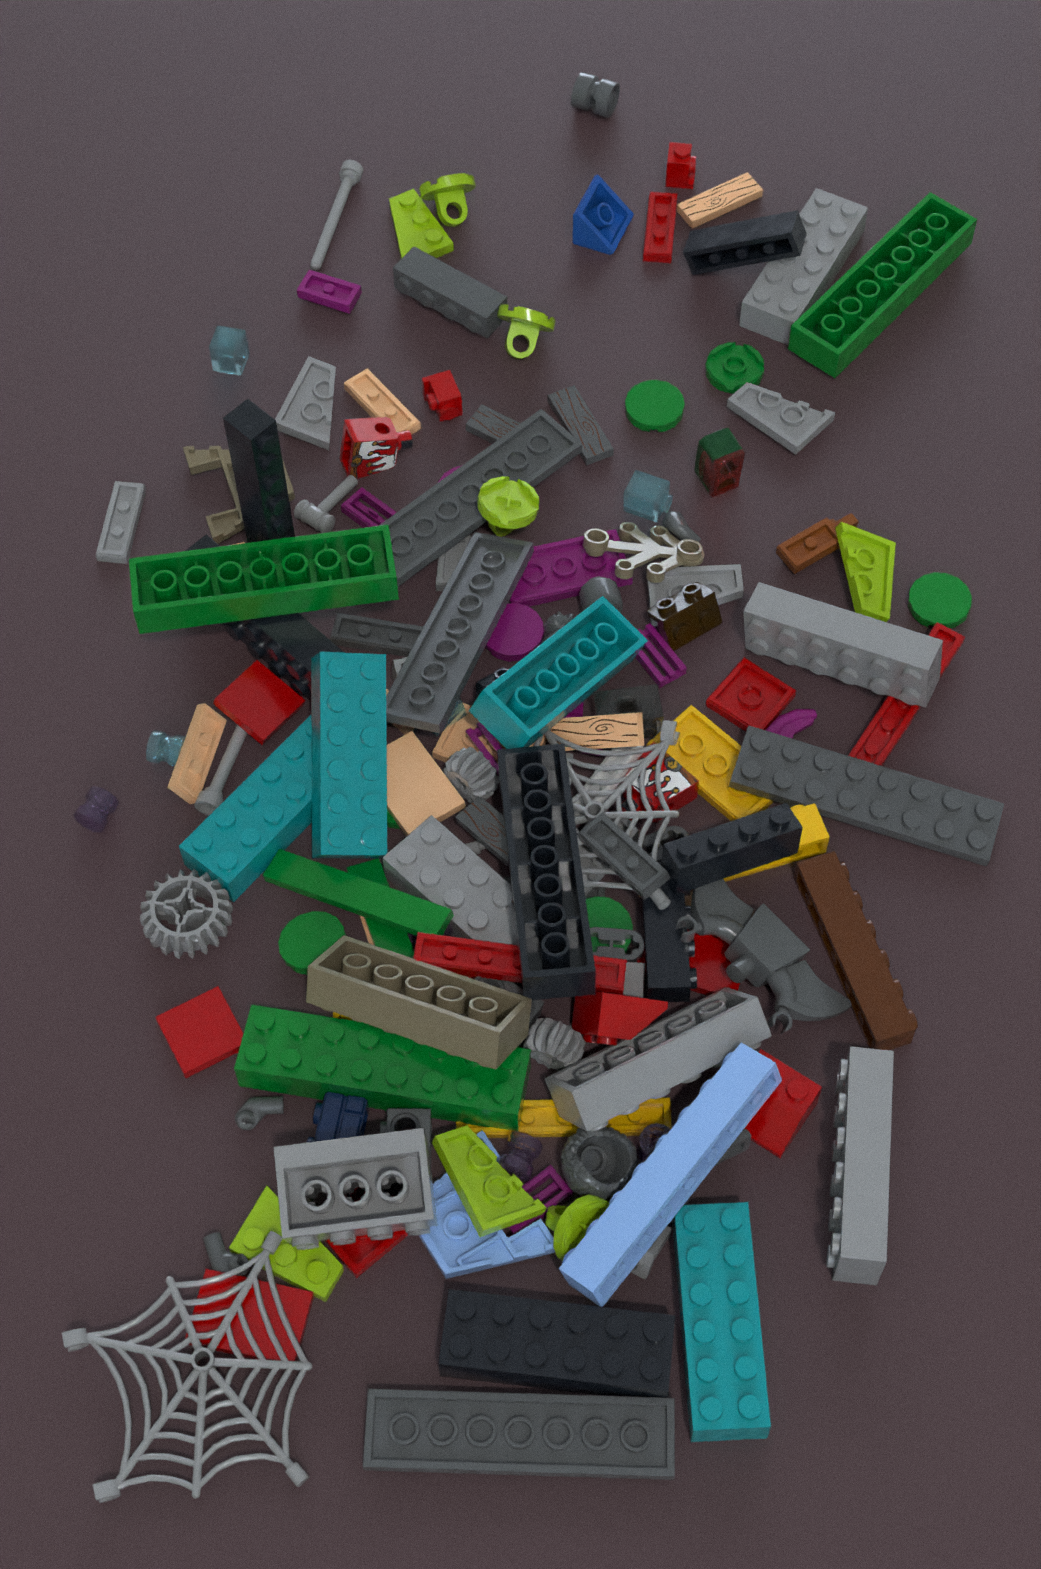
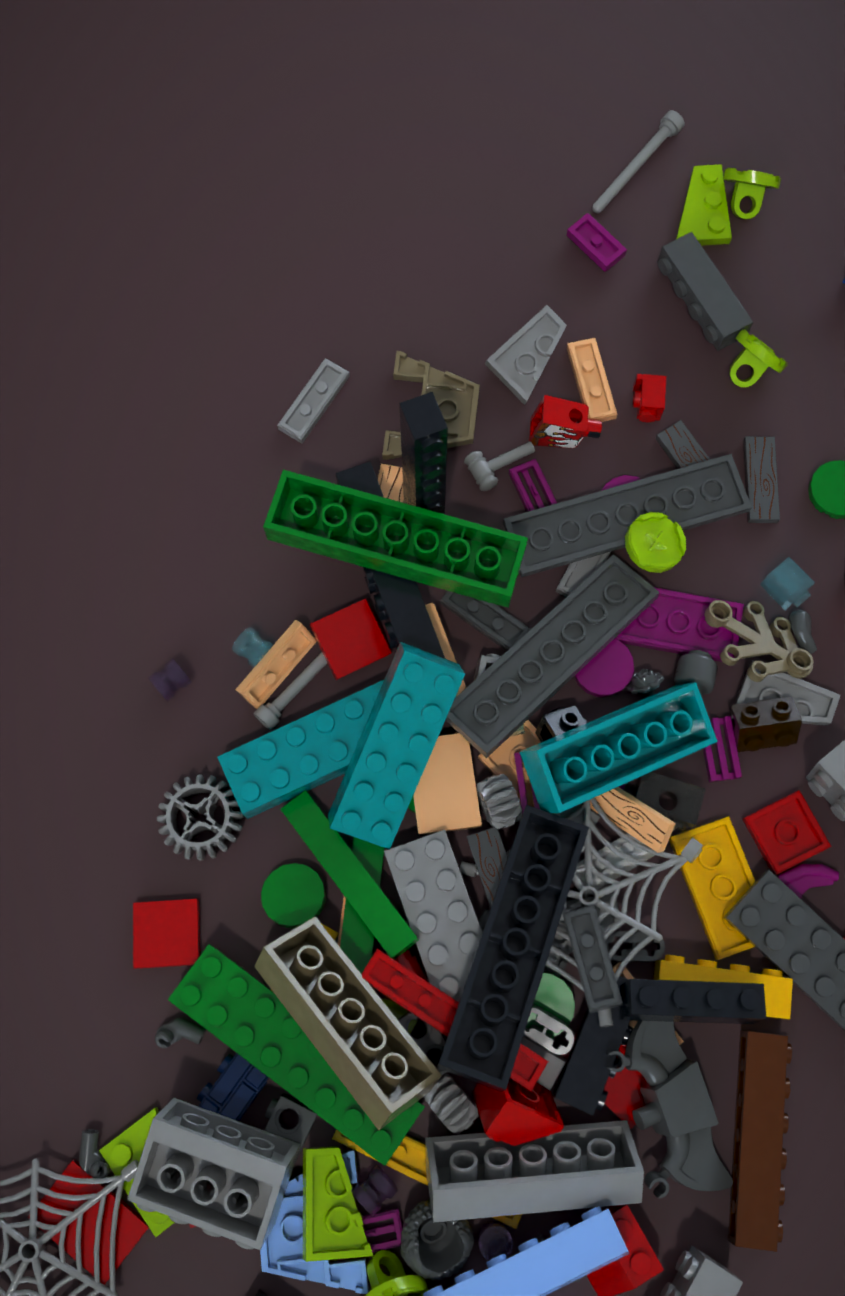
camera: 25 degrees right, 15 degrees up
clear light blue brick [209,325,250,376] -> none
torso [621,742,699,822] -> none

